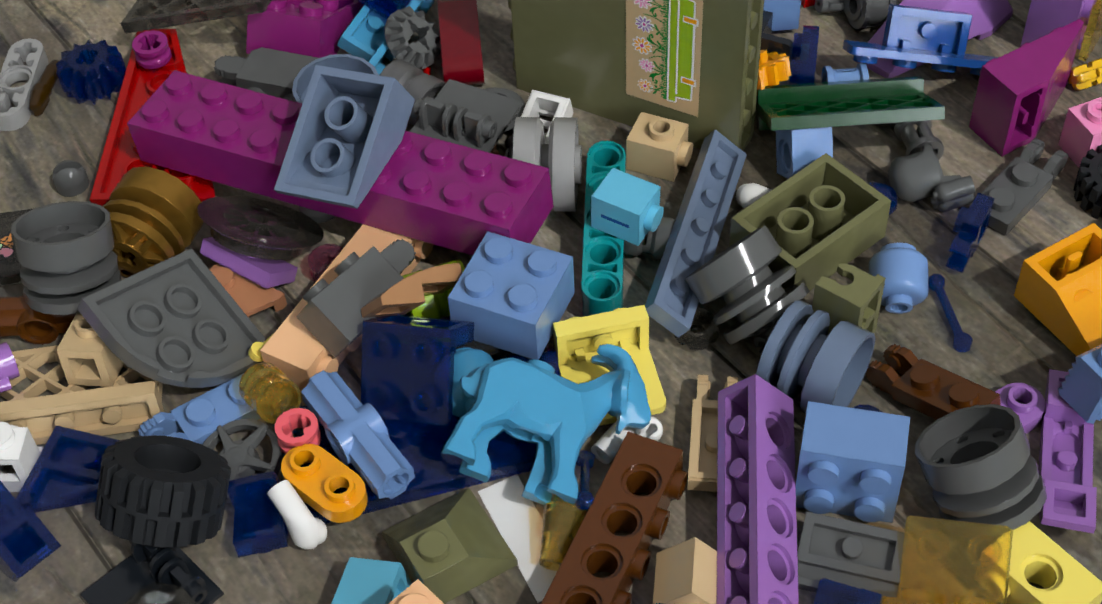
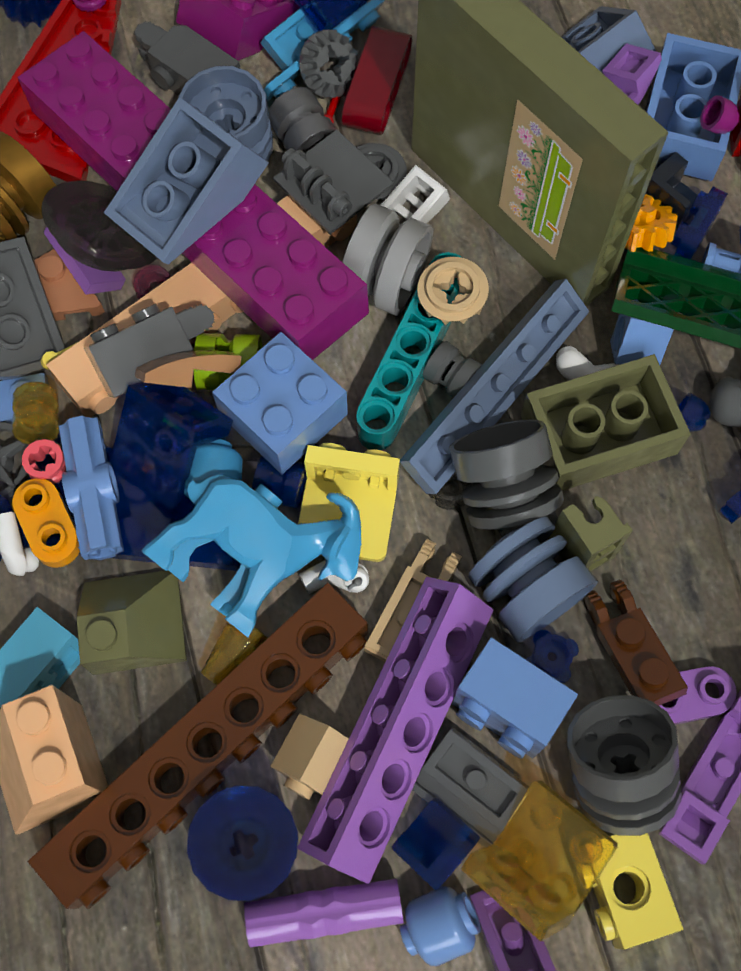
camera: 20 degrees right, 20 degrees up
white sticker [478,474,564,603] -> none
clear blue hinge [575,450,595,510] -> none
medium azure brick [591,168,664,246] -> none
tan brick [626,112,693,182] -> none
medium blue head [869,243,929,314] -> none
clear blue hinge [928,274,973,352] -> none
none -> tan gear [417,257,489,325]

